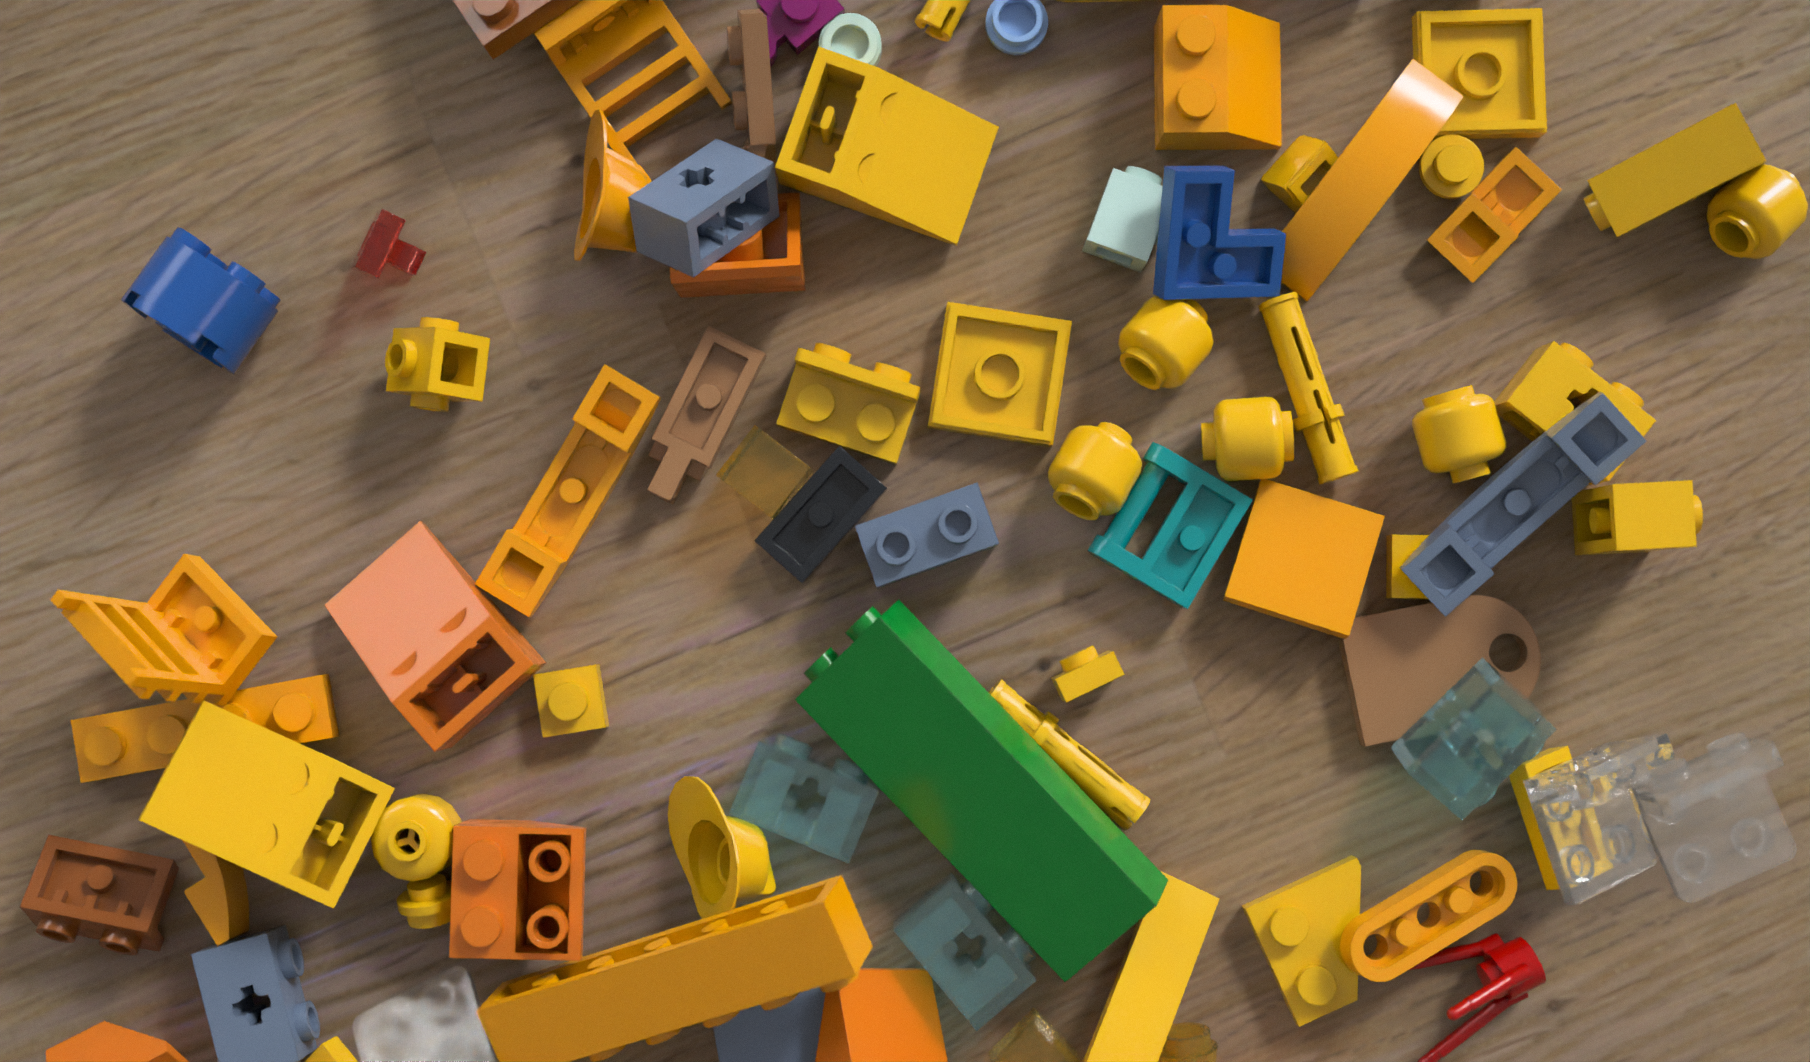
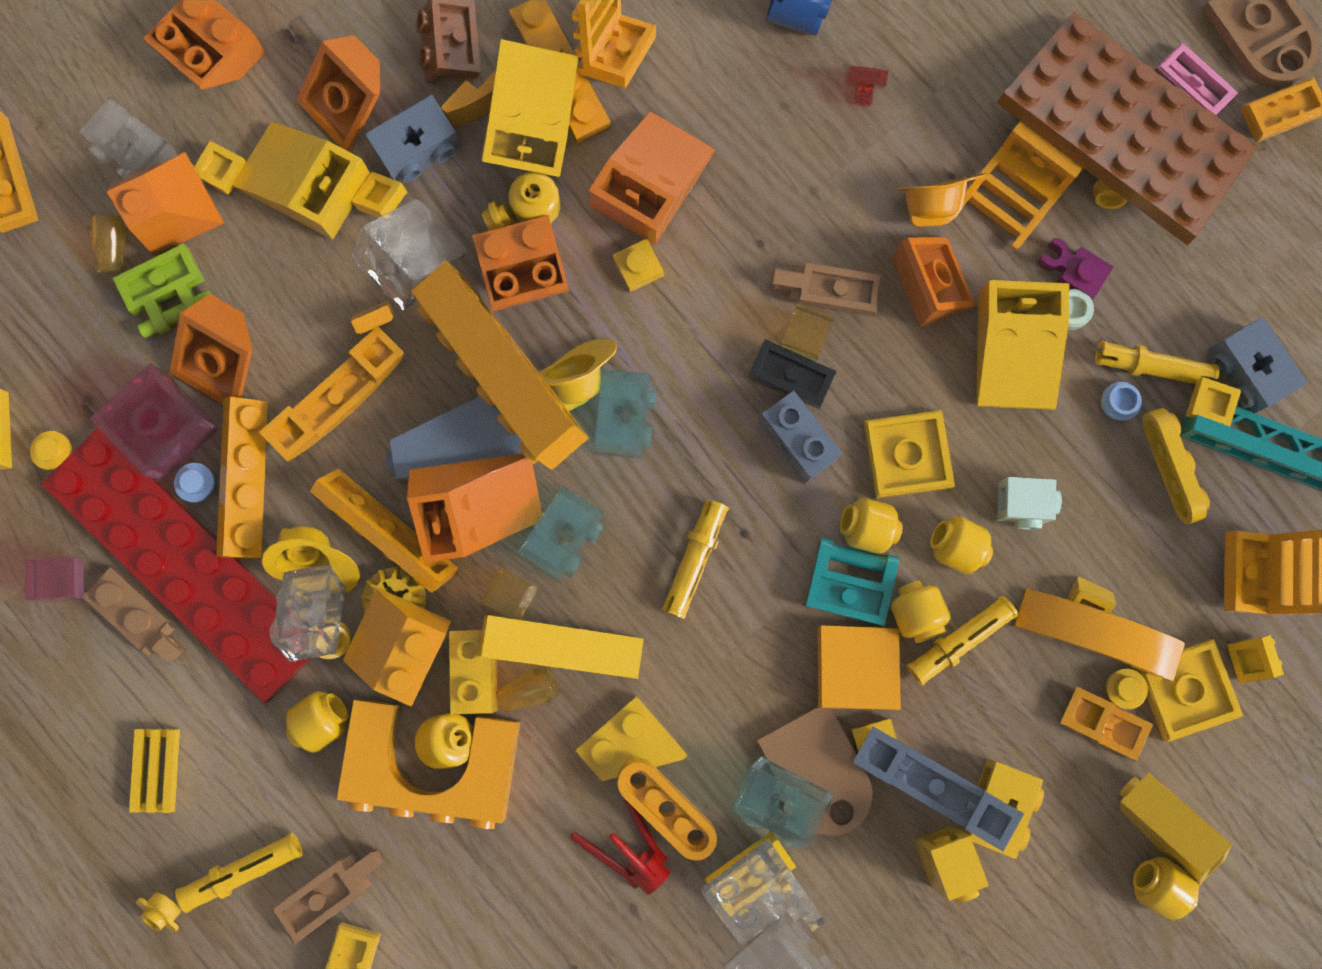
camera: 70 degrees right, 5 degrees down
yellow brick [385,317,490,412] -> none
light orange slope [475,364,661,617] -> none
sand blue brick [628,138,780,277] -> none
medium nougat hinge [727,9,778,189] -> none
yellow bracket [776,343,920,465] -> none
green brick [795,600,1168,982] -> none
yellow plate [1051,645,1125,703] -> none
blue plate [1153,166,1286,300] -> none
light orange slope [1154,5,1282,150] -> none
yellow head [1412,385,1506,483] -> none

